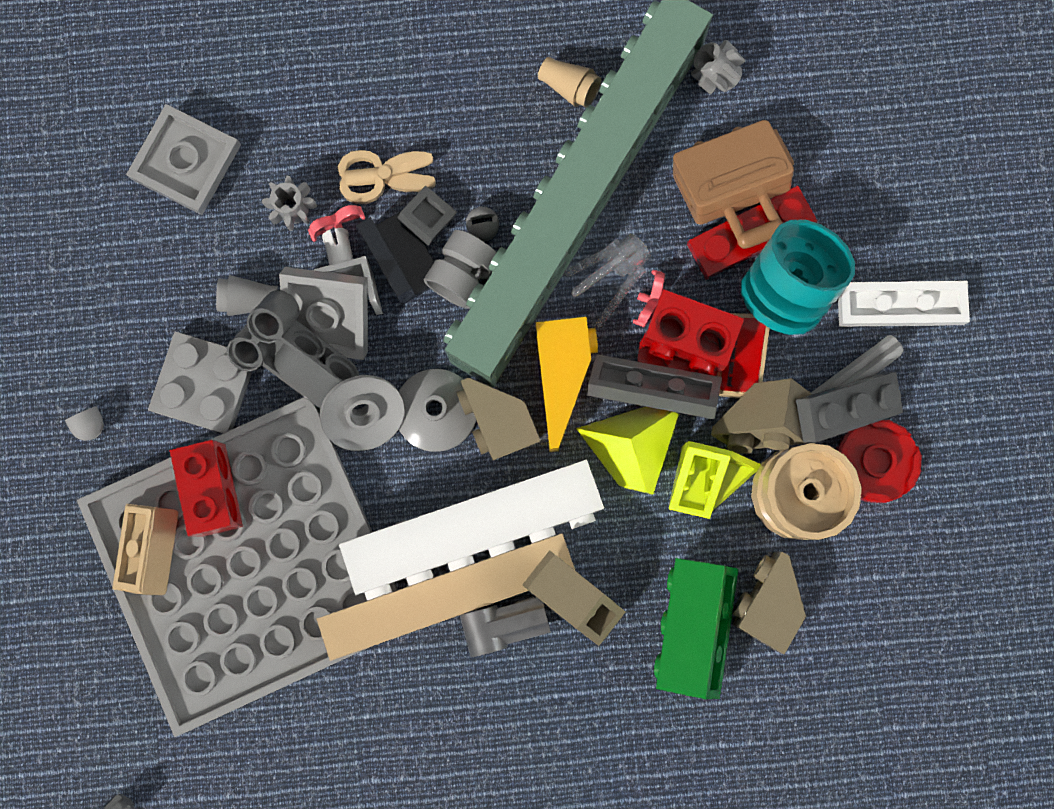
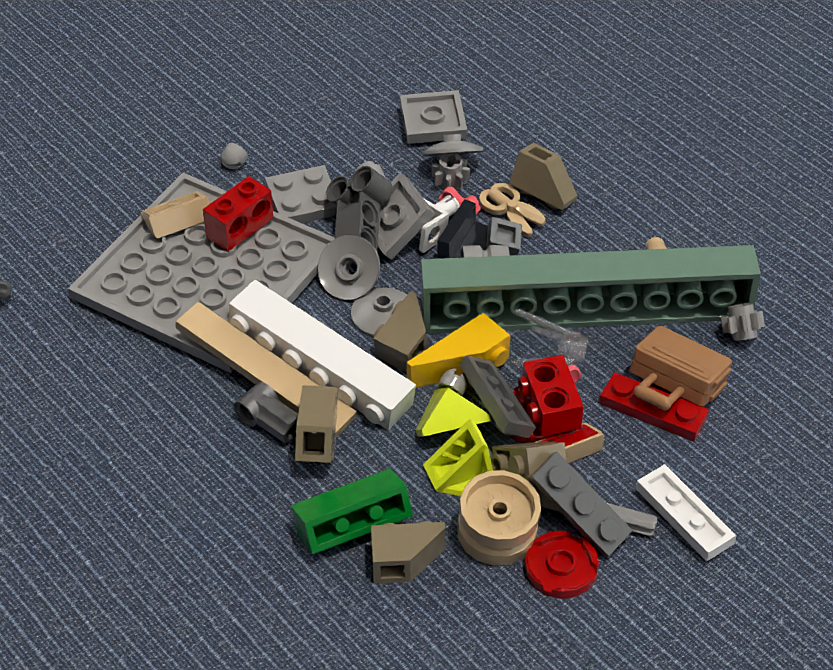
camera: 50 degrees right, 35 degrees down
teal wheel [741,220,855,335] -> none
none -> light grey dish [422,134,484,156]
none -> light grey hinge [438,368,468,396]
none -> dark tan slope [509,142,578,210]

